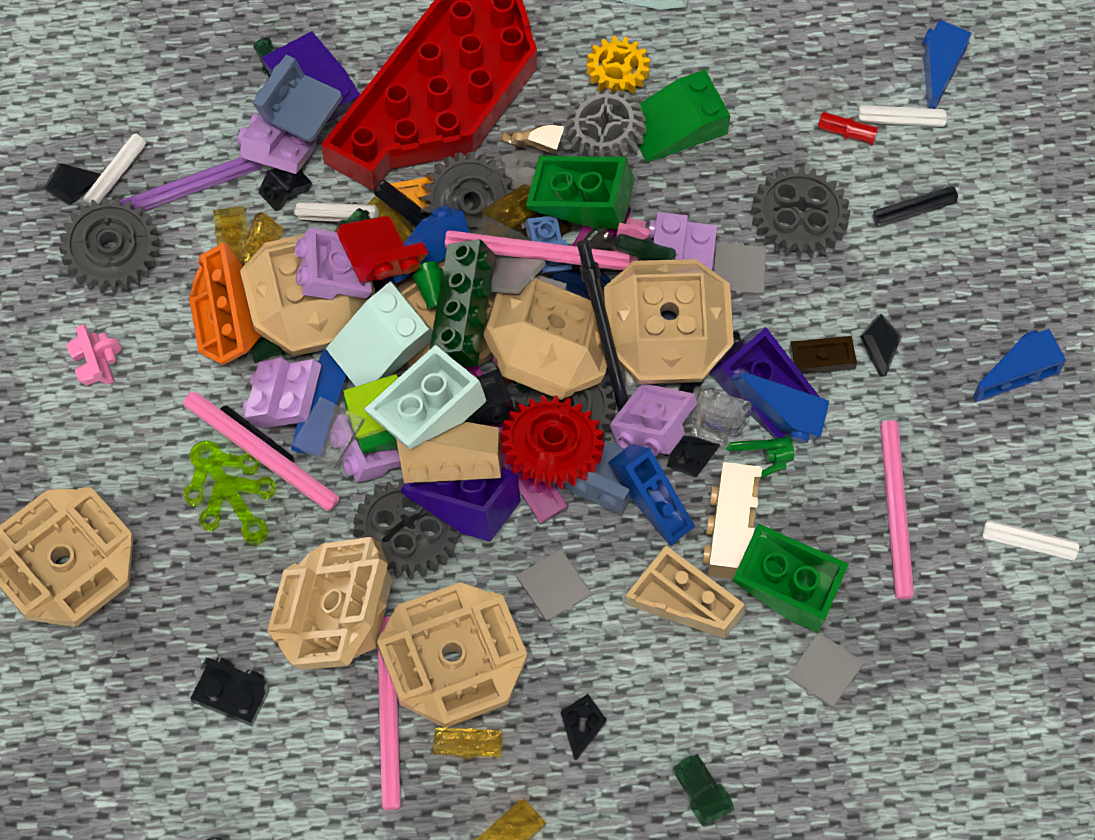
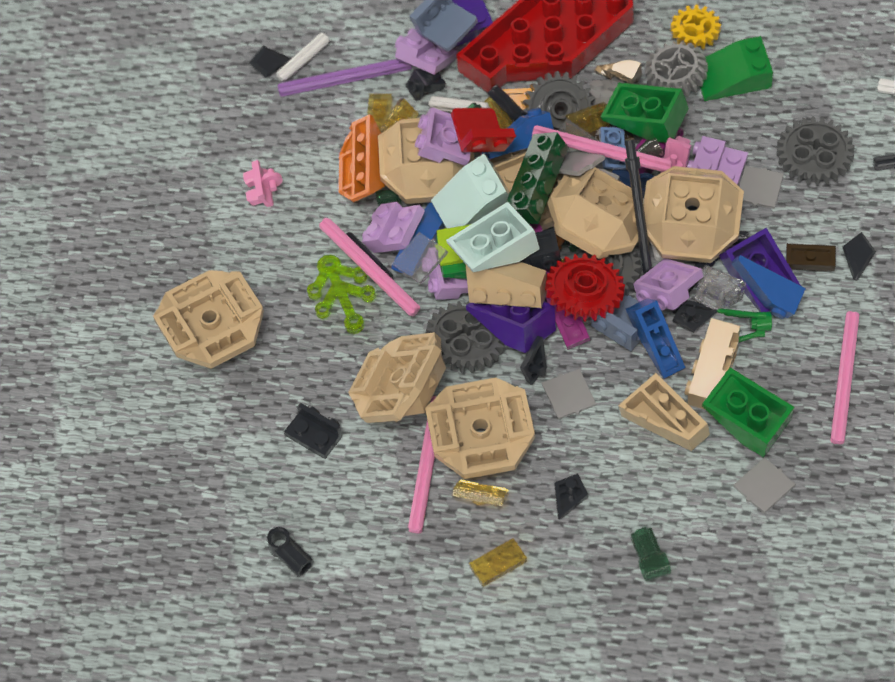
camera: 20 degrees right, 5 degrees down
dark grey gear [59,197,160,293] -> none
green cone [412,261,443,310] -> none
clear green axle [614,233,676,261] -> none
red axle [818,112,878,145] -> none
none -> black piece [520,336,547,385]

